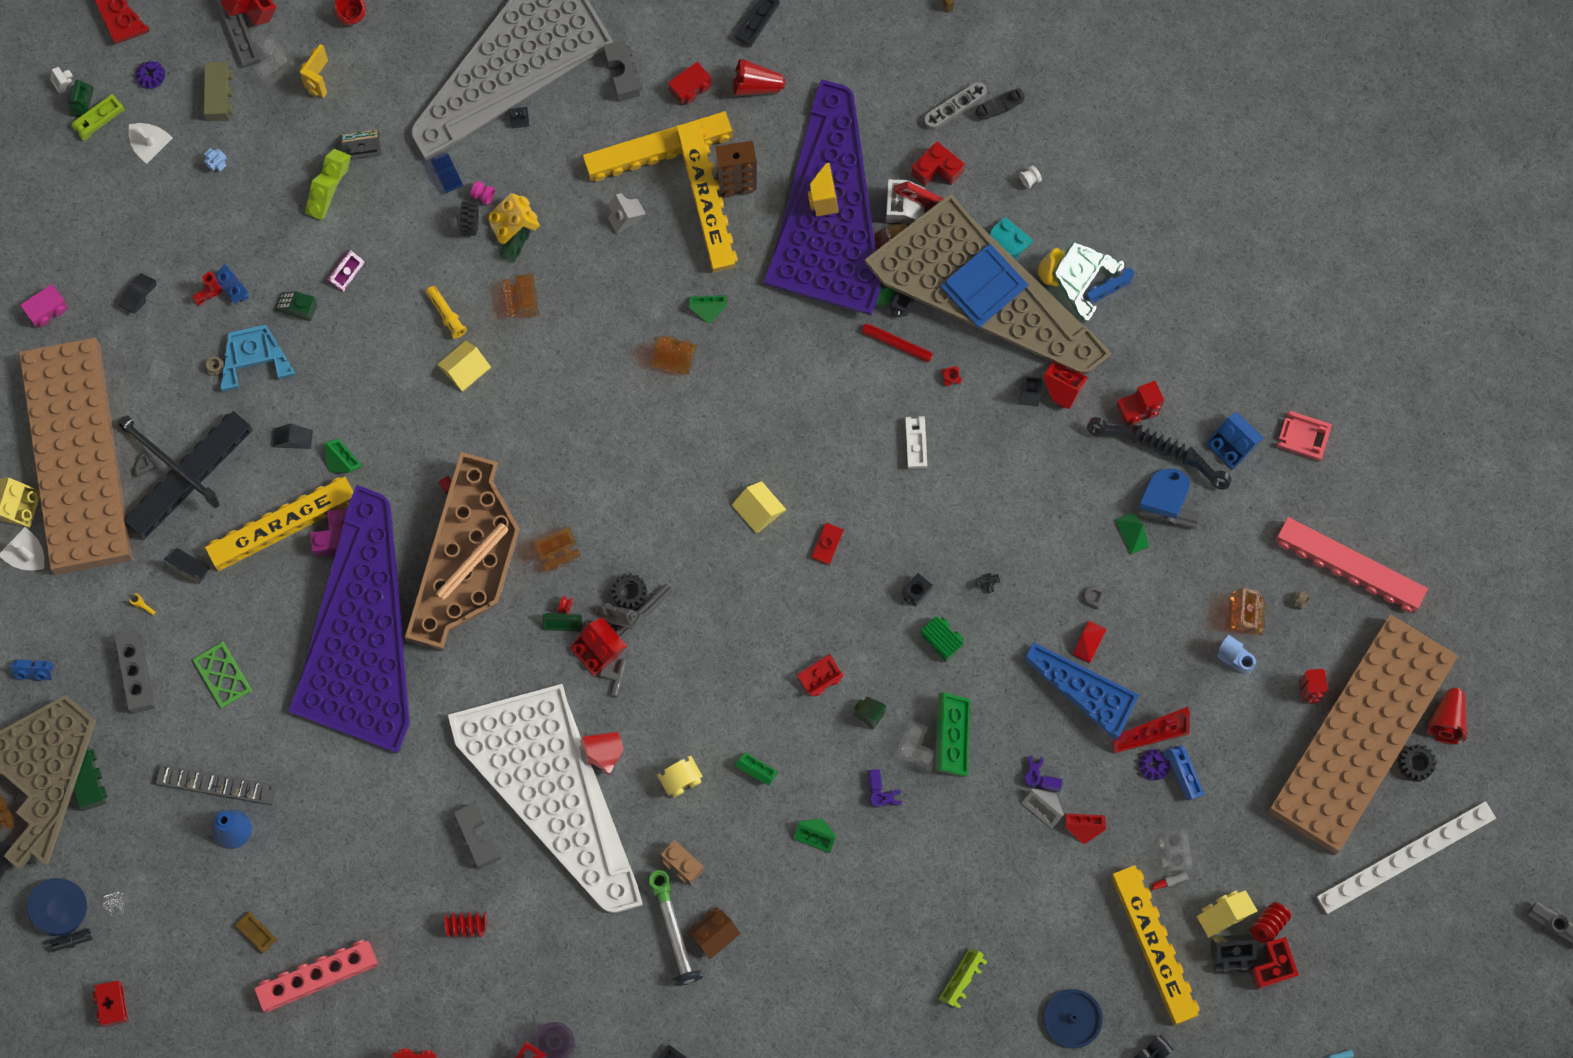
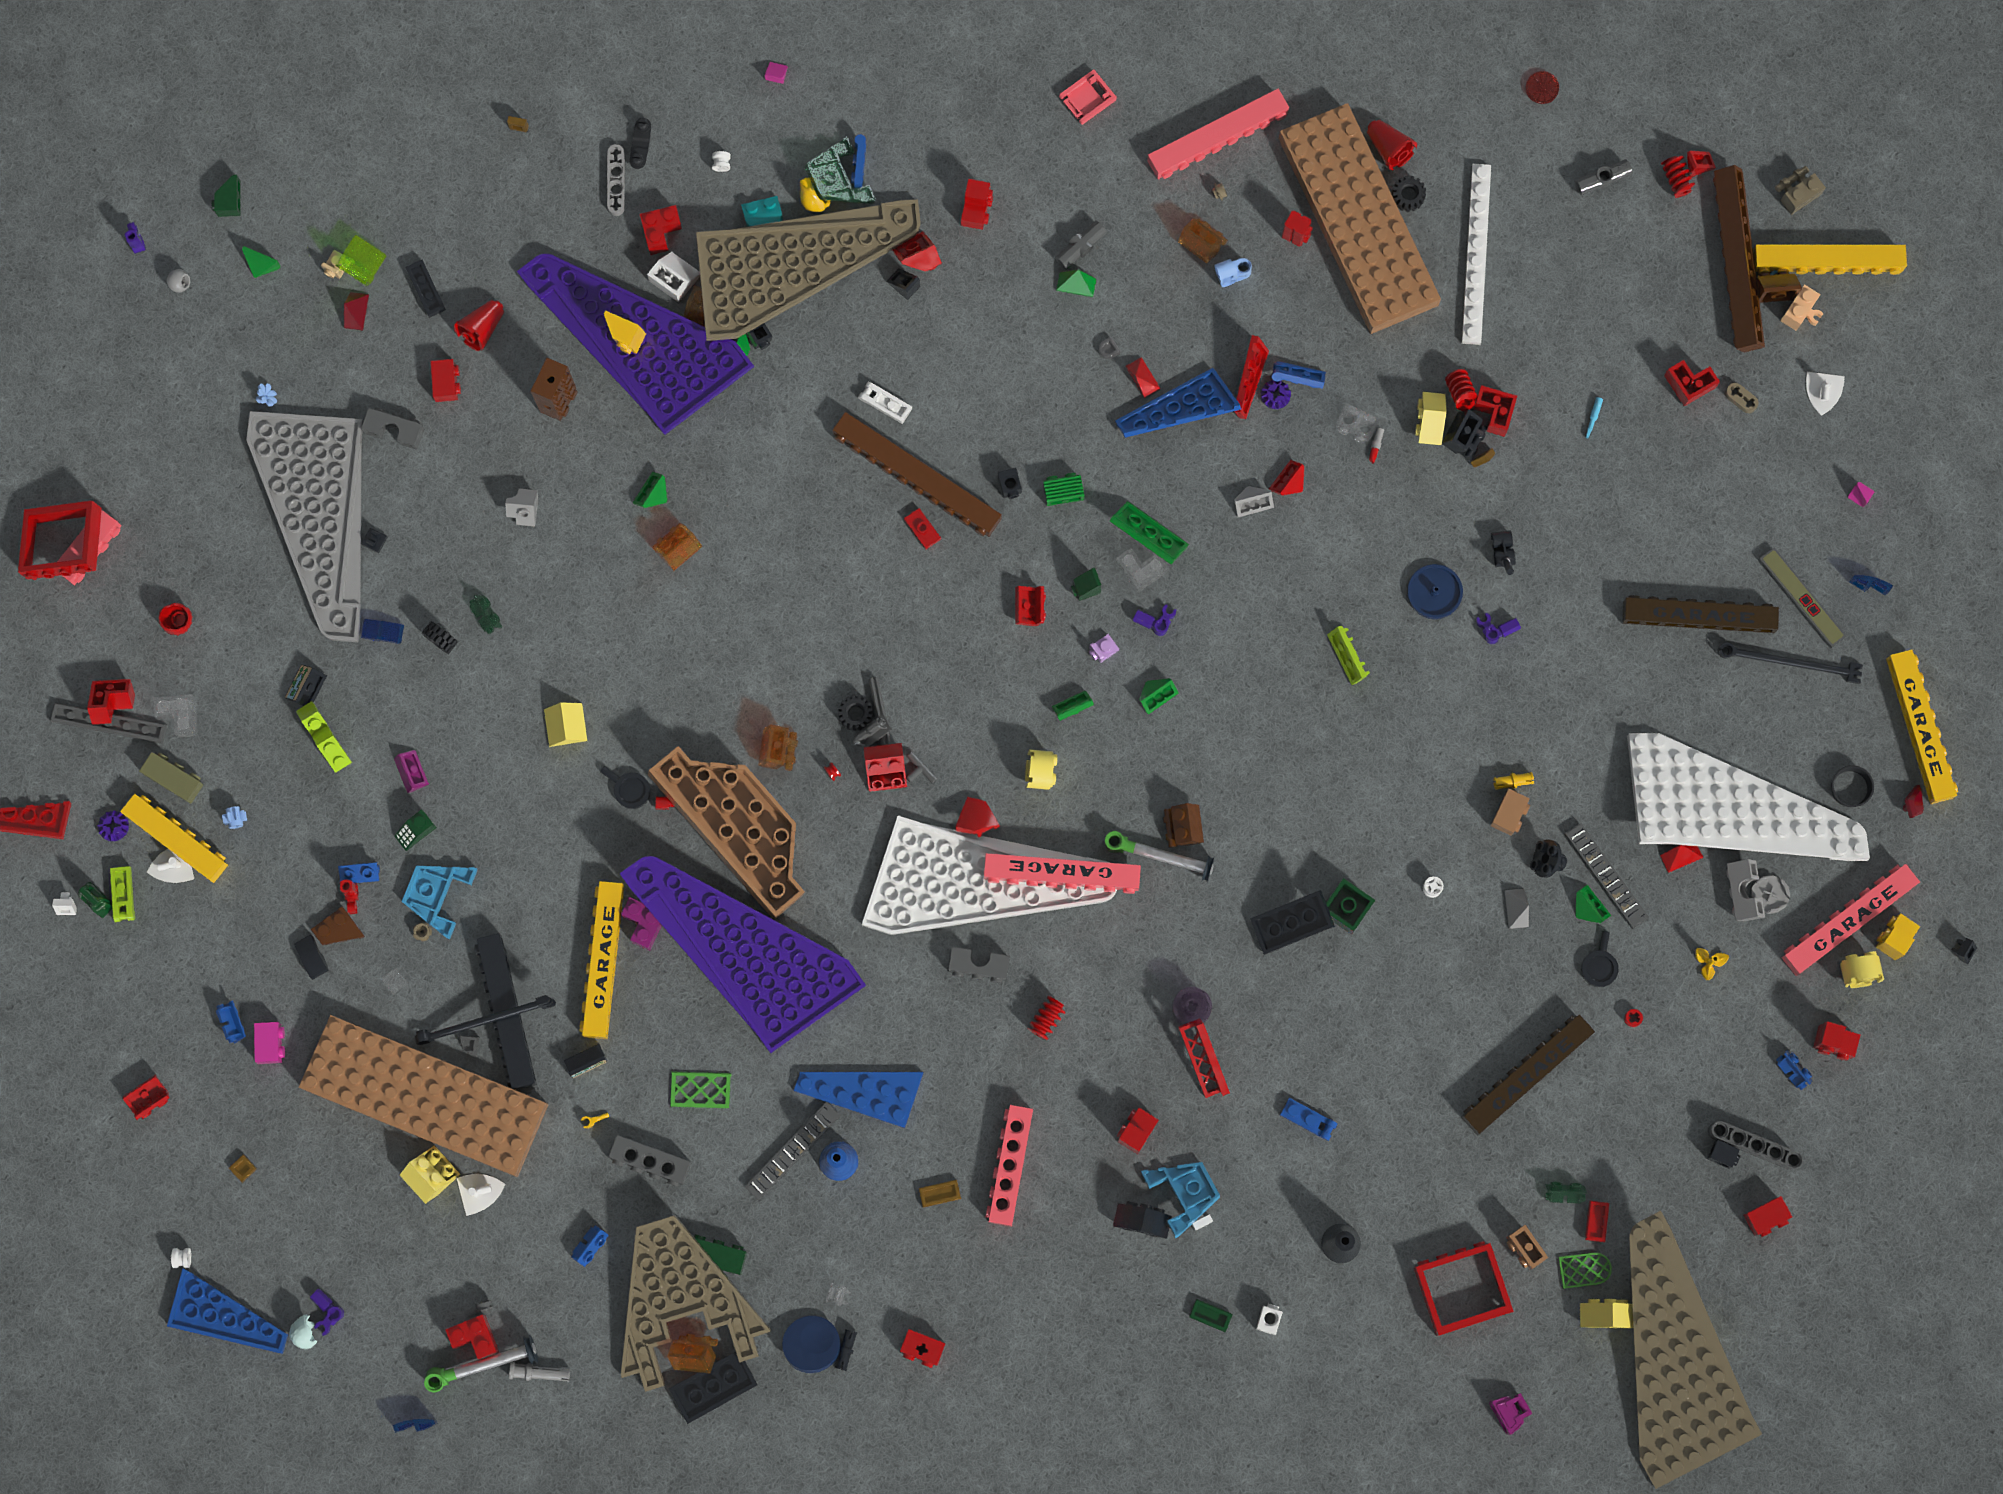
camera: 55 degrees left, 5 degrees up
black slope [272,423,313,449] -> none
yellow bracket [300,44,328,98] -> none
green slope [324,438,363,473] -> none
yellow pin [425,286,467,339] -> none
light nougat axle [437,523,508,600] -> none
dark pink wheel [470,180,495,205] -> none
yellow bracket [487,193,540,244] -> none
clear orange brick [501,273,540,319] -> none
dark green tile [543,613,582,631] -> none
yellow brick [583,111,733,182] -> none
medium nougat brick [661,840,704,885] -> none
yellow brick [677,121,738,273] -> none
light yellow slope [732,481,786,534] -> none
red axle [862,323,933,362] -> none
red tile [894,181,944,209] -> none
blue piece [940,243,1029,328] -> none
red plate [941,366,962,386] -> none
black plant [975,573,1000,593] -> none
dark purple bar [1025,755,1063,792] -> none
black piece [1087,417,1232,490] -> none
yellow brick [1111,865,1200,1026] -> none
blue tile [1140,468,1190,519] -> none
blue slope [1205,412,1264,470] -> none
none -> yellow brick [120,794,228,883]
none -> blue hinge [216,1001,246,1043]
none -> reddish brown wing [311,906,365,946]
none -> black piece [600,766,651,809]
none -> dark pink slope [765,62,788,84]
none -> blue wing [794,1072,924,1128]
none -> reddish brown brick [833,412,1002,537]
none -> coral brick [984,853,1141,894]
none -> lavender bracket [1089,634,1119,663]
none -> pearl gold tile [1471,448,1495,468]

